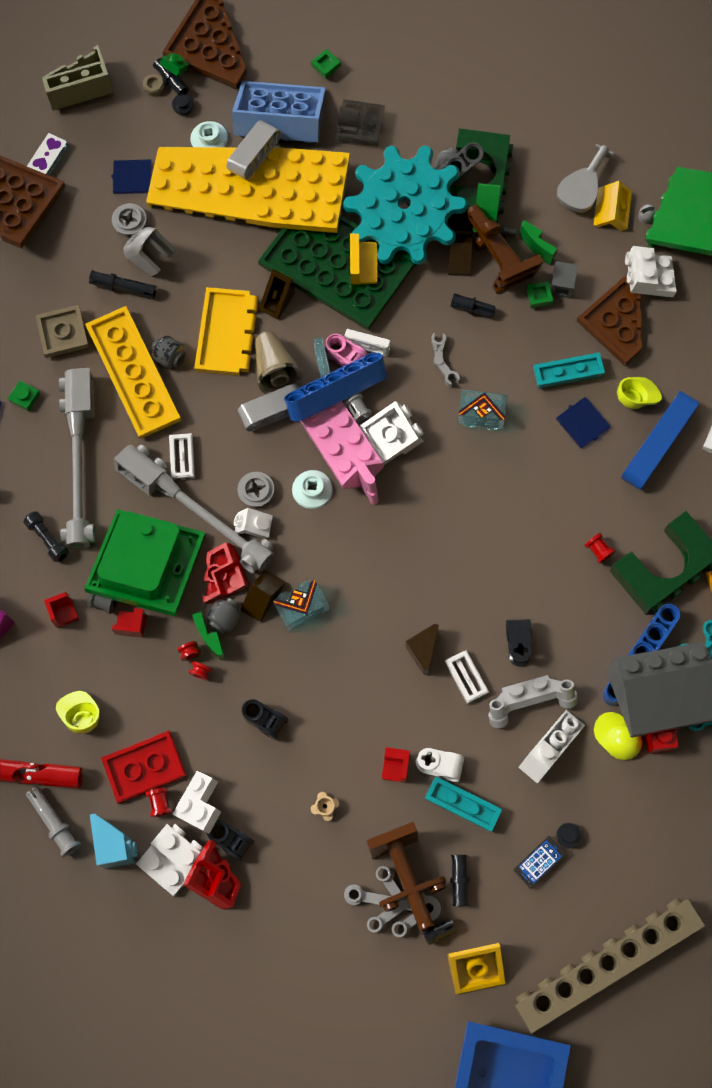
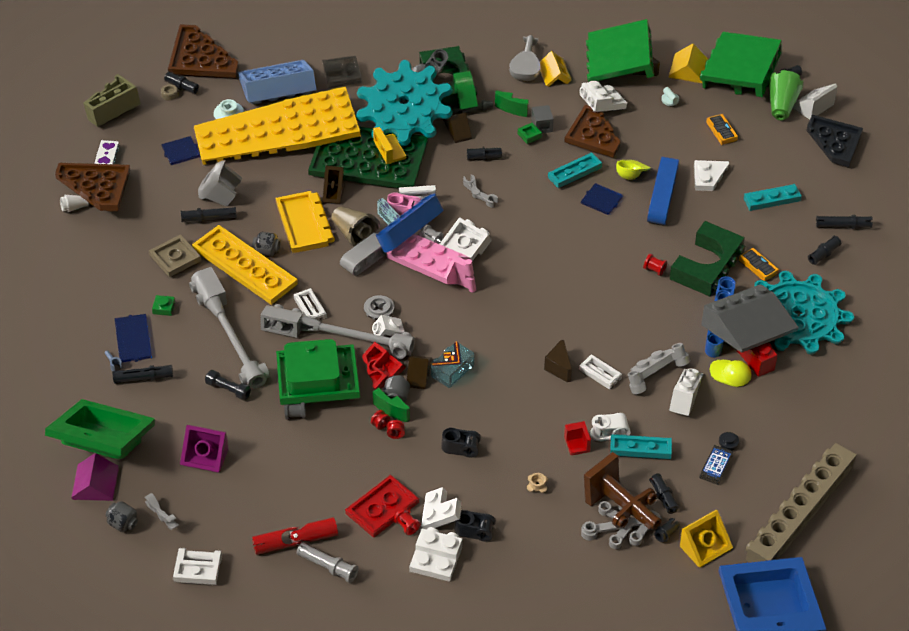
camera: 25 degrees left, 25 degrees down
red panel [44,592,79,628] -> none
neon yellow cap [56,691,100,734] -> none
medium azure slope [90,814,138,869] -> none
light grey gear [112,203,147,236] -> none
red panel [112,608,147,638] -> none
green plate [159,53,189,76] -> none
black plate [172,94,193,116] -> none
red slope [183,840,241,909] -> none
light grey beam [226,120,281,180] -> none
light aqua piece [292,470,333,509] -> none
green plate [311,49,341,79] -> none
clear light blue brick [458,390,507,430] -> none
reddish brown piece [466,204,543,293] -> none
black piece [506,619,532,667] -> none
light grey hinge [638,204,656,224] -> none

